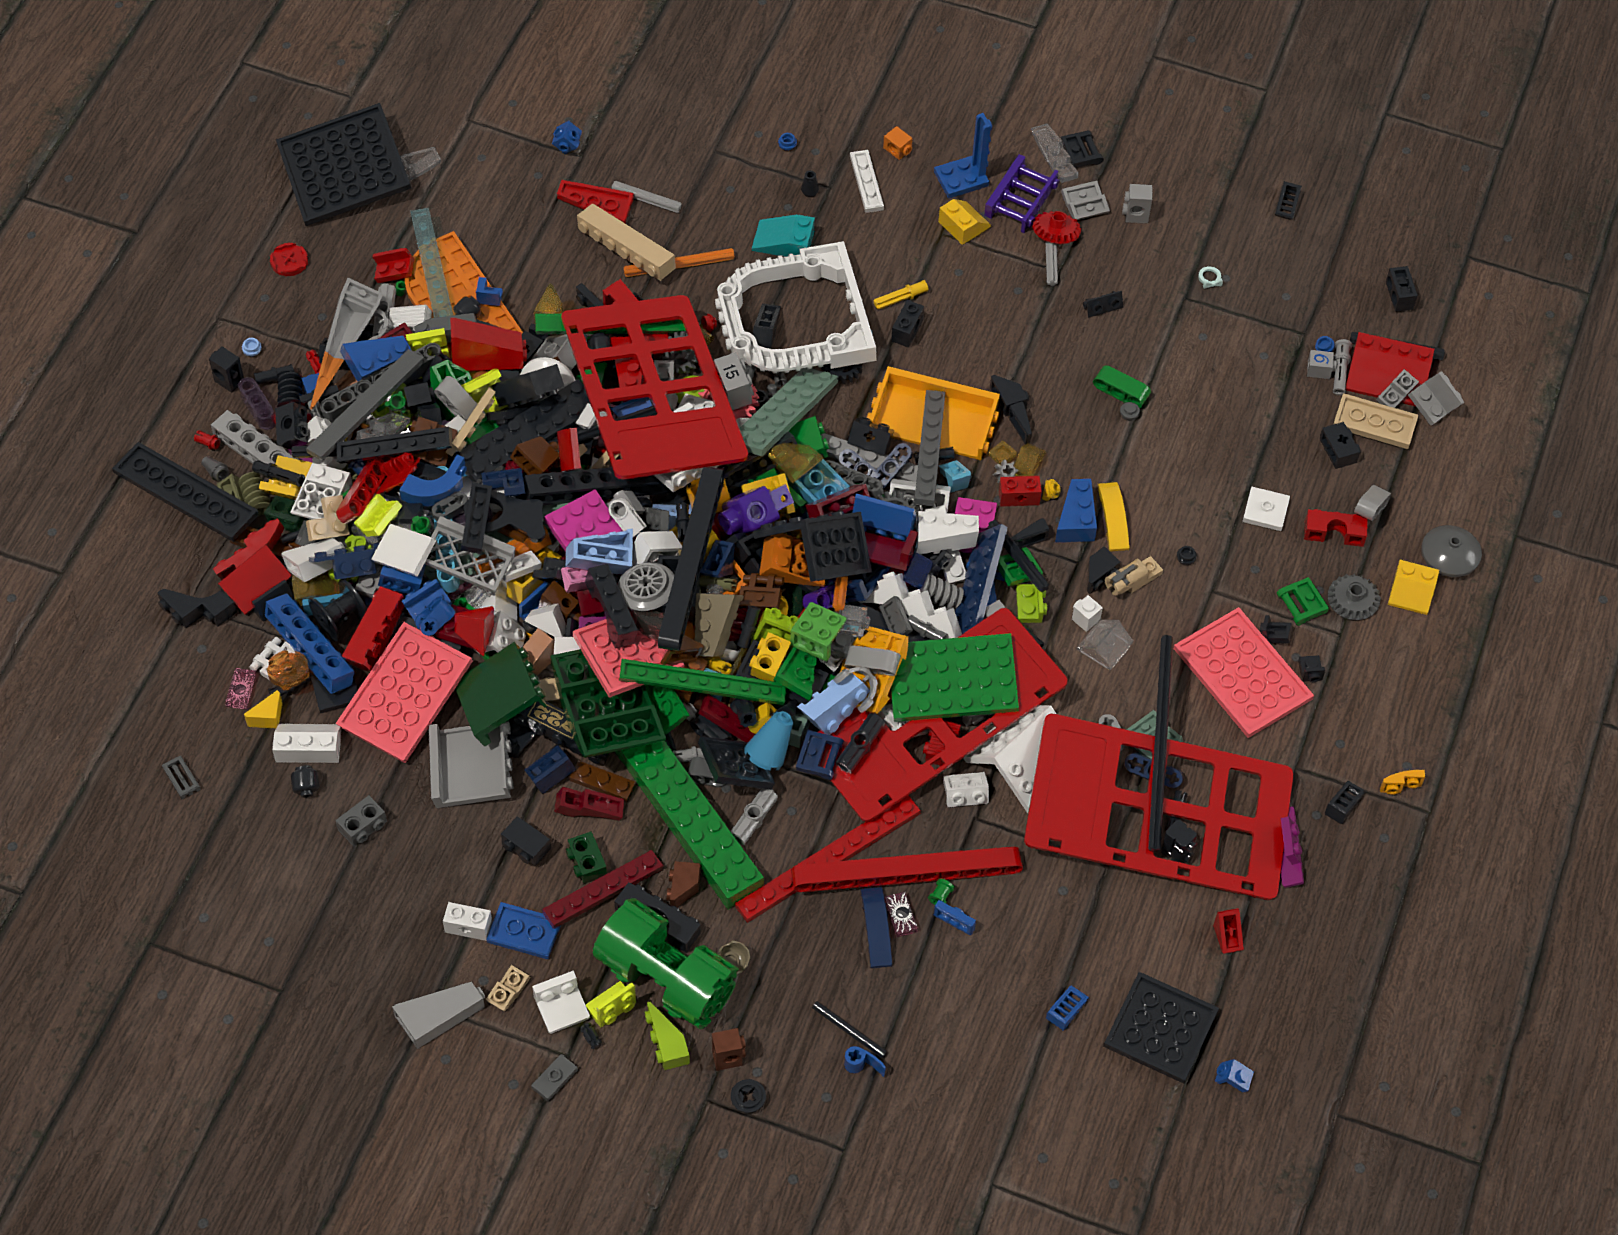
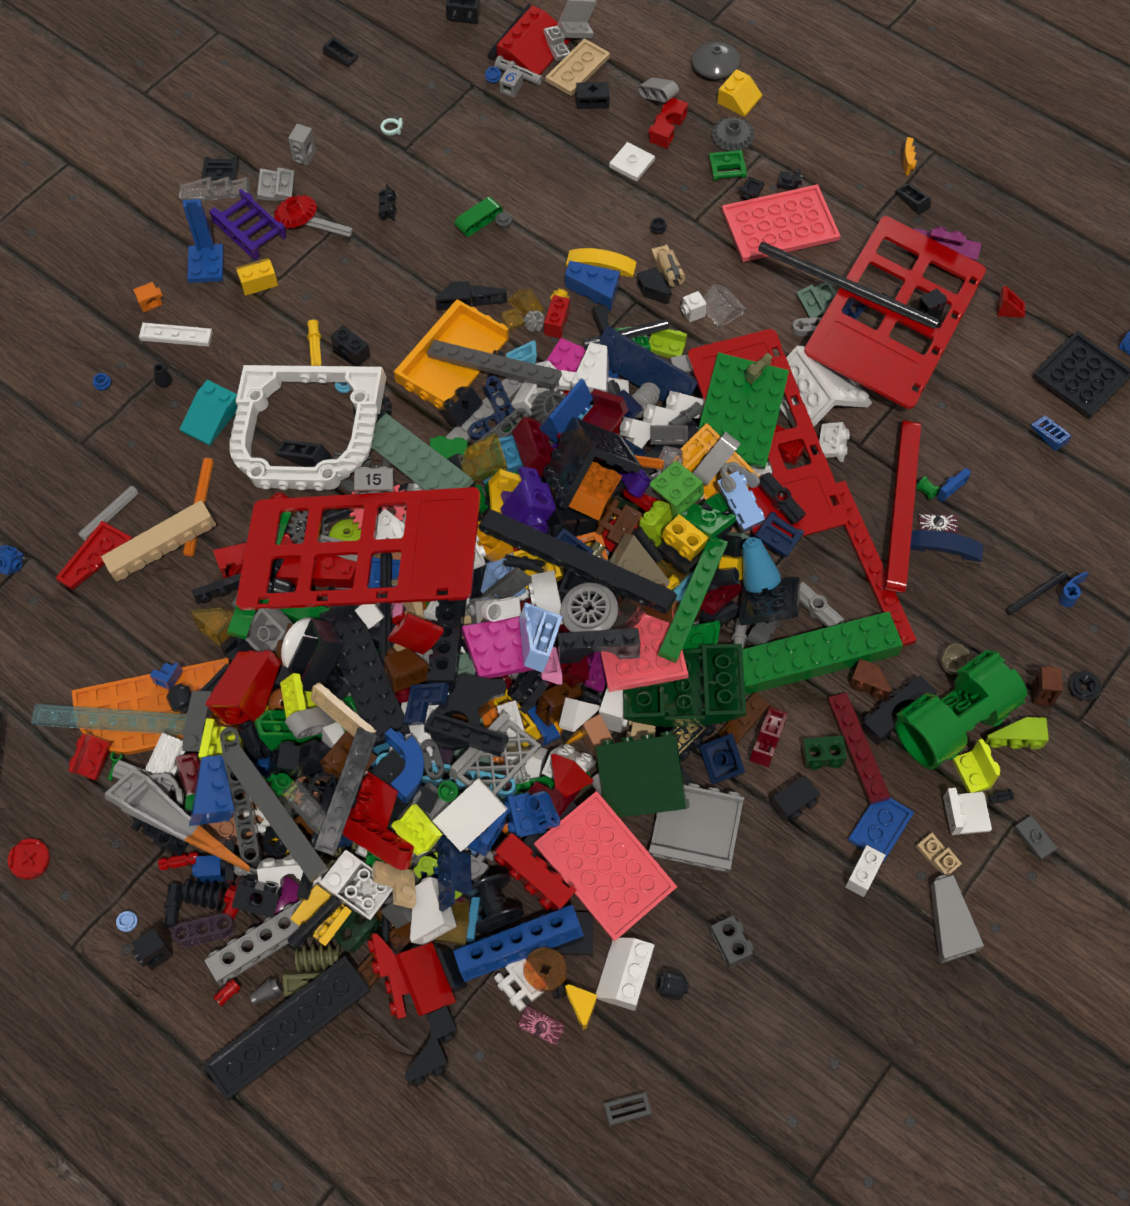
camera: 70 degrees left, 5 degrees up
none -> olive plate [746,353,773,385]

